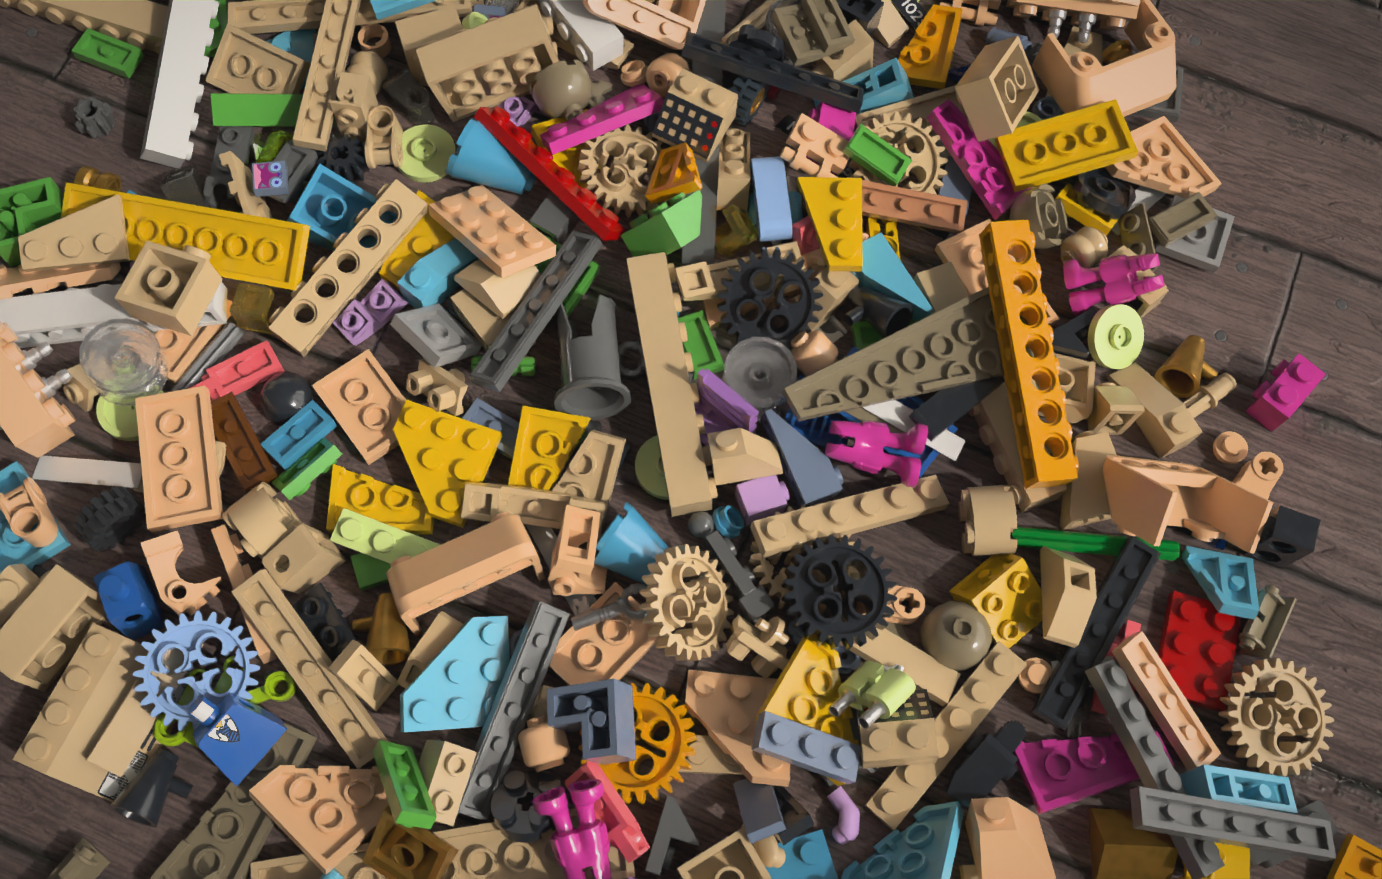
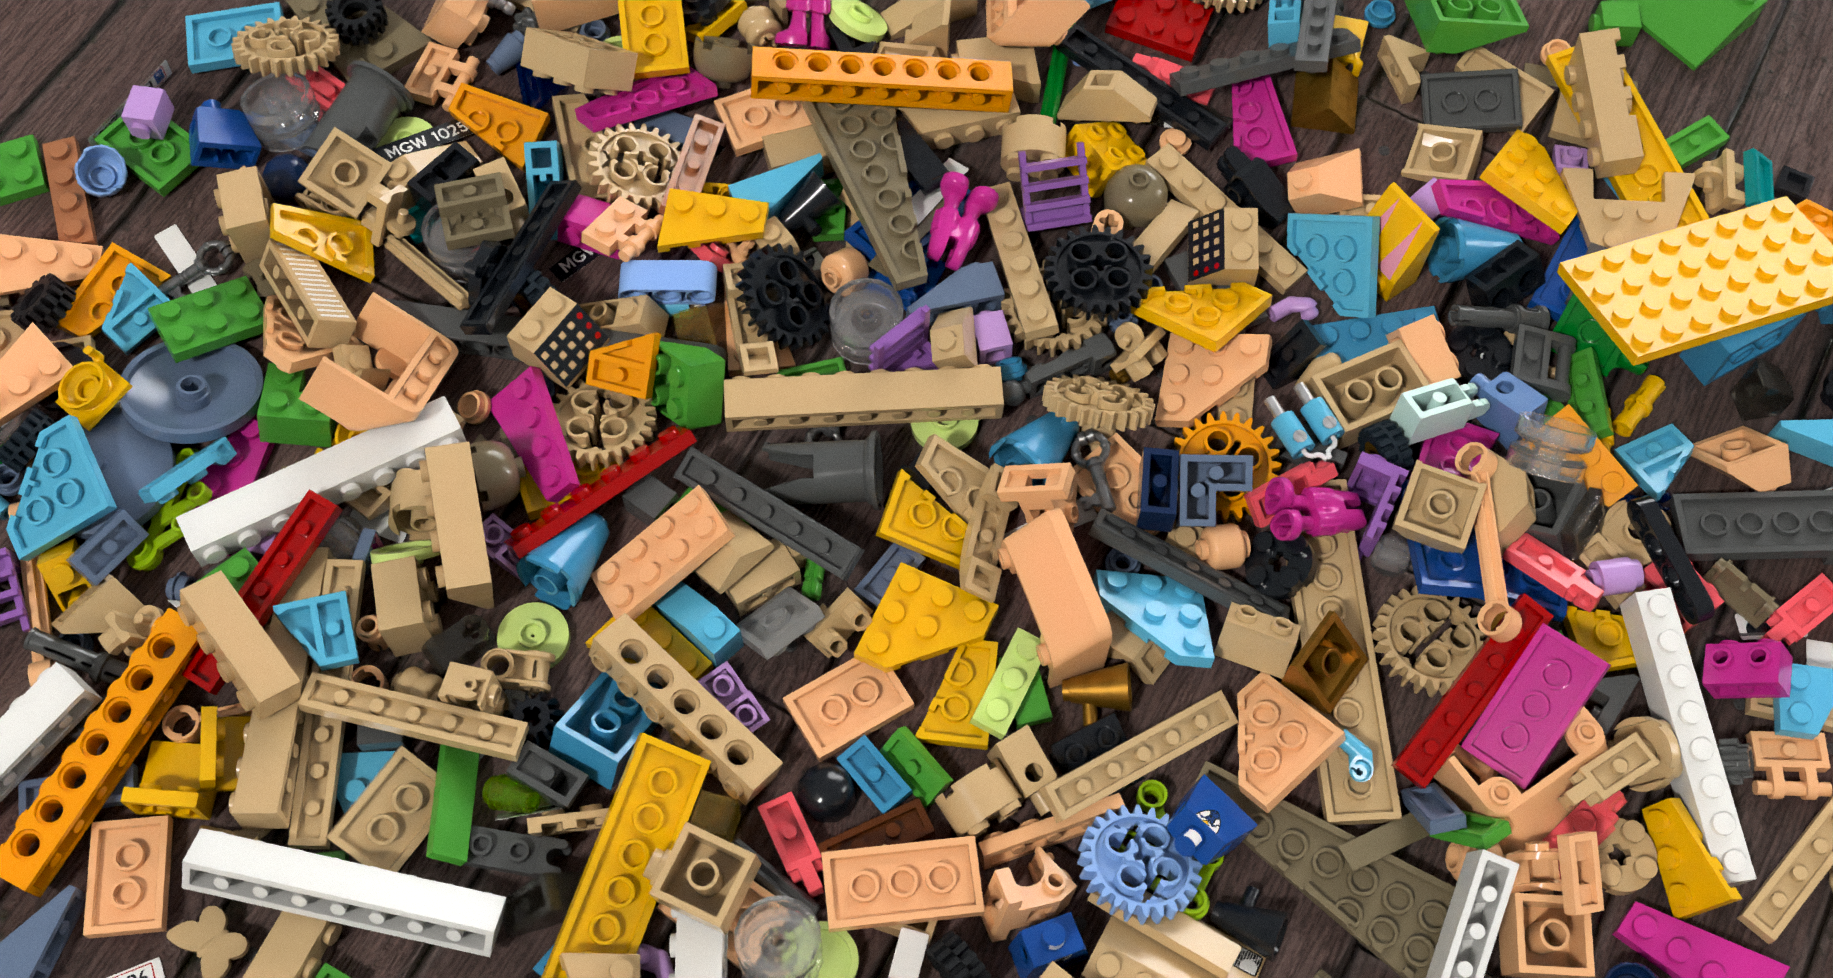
camera: 80 degrees left, 5 degrees down
tile [252,160,289,197] -> none
tan plate [328,640,399,711] -> none
bright green plate [373,740,437,829] -> none
light nougat head [646,53,690,97] -> none
sand blue tile [733,778,786,844] -> none
sand blue plate [752,711,861,784] -> none
yellowish green piece [829,660,916,729] -> none
bright green tile [842,124,912,186] -> none
light nougat plate [1112,631,1221,771] -> none
none -> medium lavender plate [1018,141,1092,232]
none -> dark blue brick [1136,447,1180,532]
none -> medium azure piece [1264,382,1345,461]

